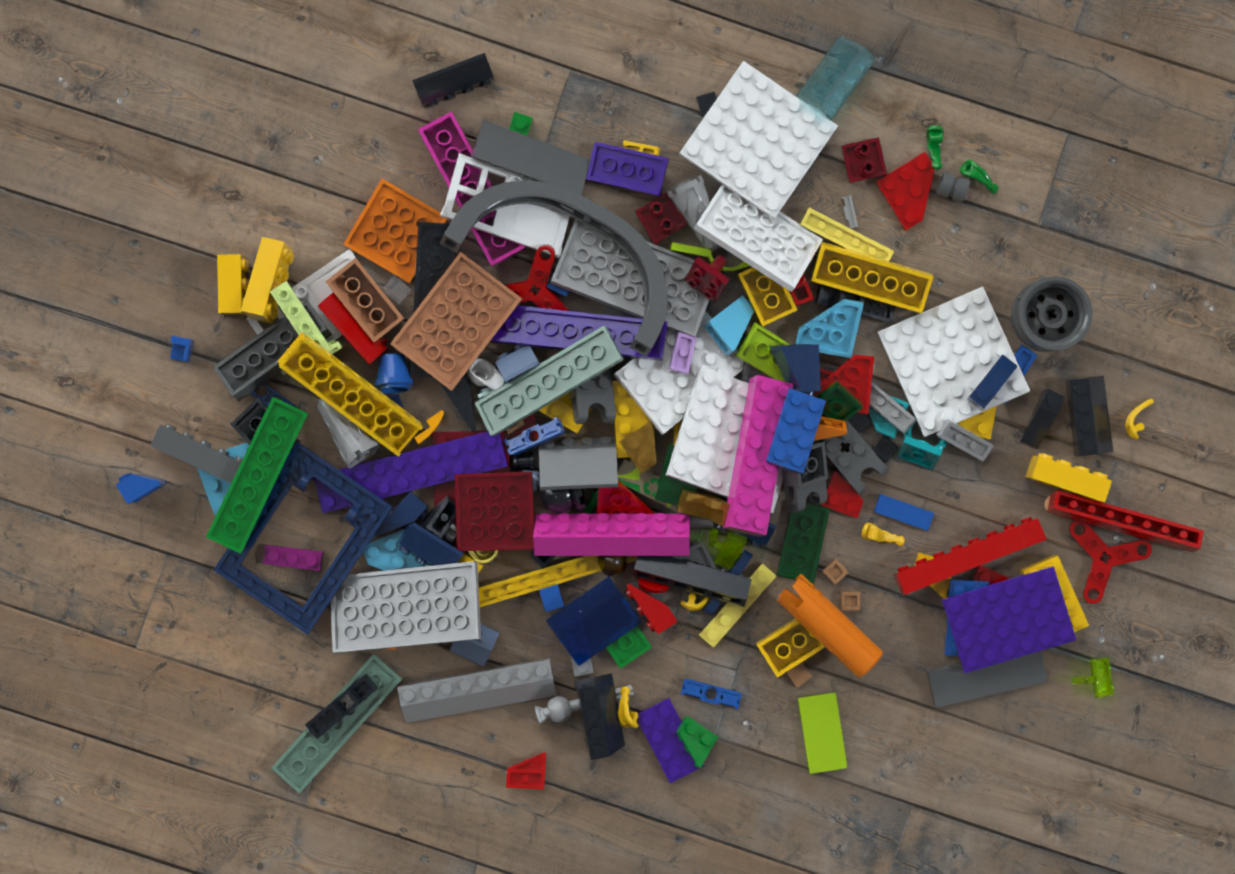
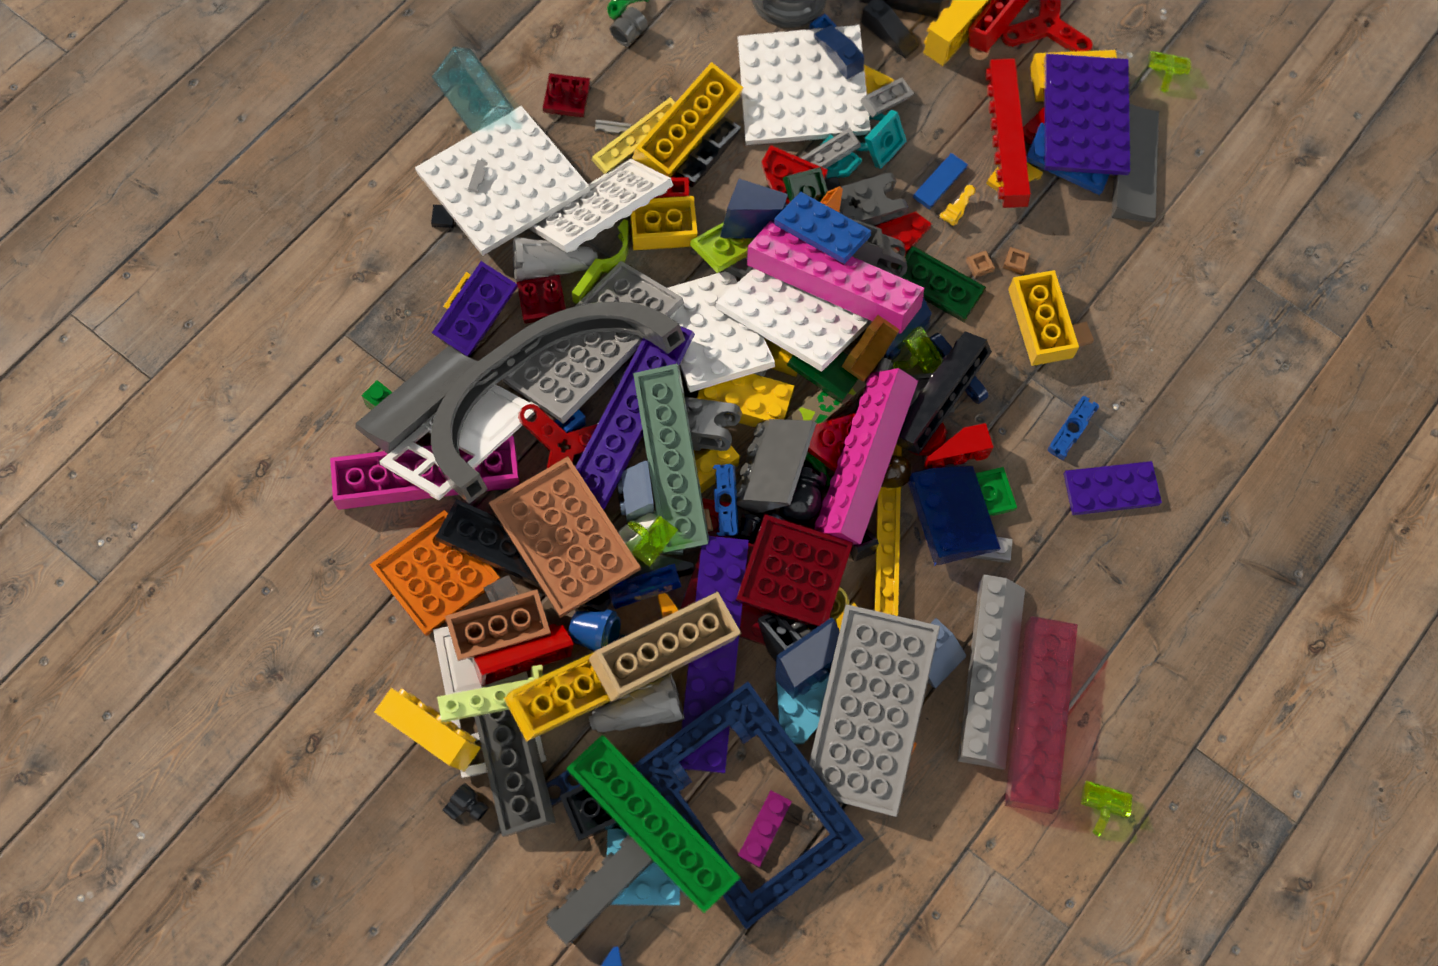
camera: 80 degrees left, 20 degrees down
blue panel [170,336,194,362] -> none
yellow brick [217,254,249,315] -> none
sand green plate [271,653,403,794] -> none
black slope [305,673,378,739] -> none
dark blue slope [374,491,429,537] -> none
black slope [412,53,494,108] -> none
red wing [506,752,546,790] -> none
light grey piece [535,685,634,724] -> none
blue panel [539,584,564,612] -> none
black slope [574,673,625,760] -> none
yellow piece [617,686,638,728] -> none
pearl gold wing [619,421,657,473] -> none
lavender plate [668,332,697,375] -> none
green wing [676,716,718,768] -> none
yellow piece [680,593,711,611] -> none
dark red plate [684,255,730,303] -> none
light yellow plate [699,563,776,648] -> none
medium azure slope [703,295,754,356] -> none
orange piece [777,574,883,678] -> none
medium azure plate [795,299,863,358] -> none
lime tile [798,692,847,774] -> none
black tile [872,436,898,463] -> none
red plate [875,152,935,231] -> none
green piece [926,125,944,170] -> none
none -> black piece [442,783,489,822]
none -> light grey piece [468,159,488,193]
none -> tan brick [589,592,741,702]
none -> clear blue plate [609,564,682,609]
none -> clear neon green plate [628,515,678,567]
none -> clear pink brick [1005,616,1078,814]
none -> clear neon green plate [1081,780,1132,836]

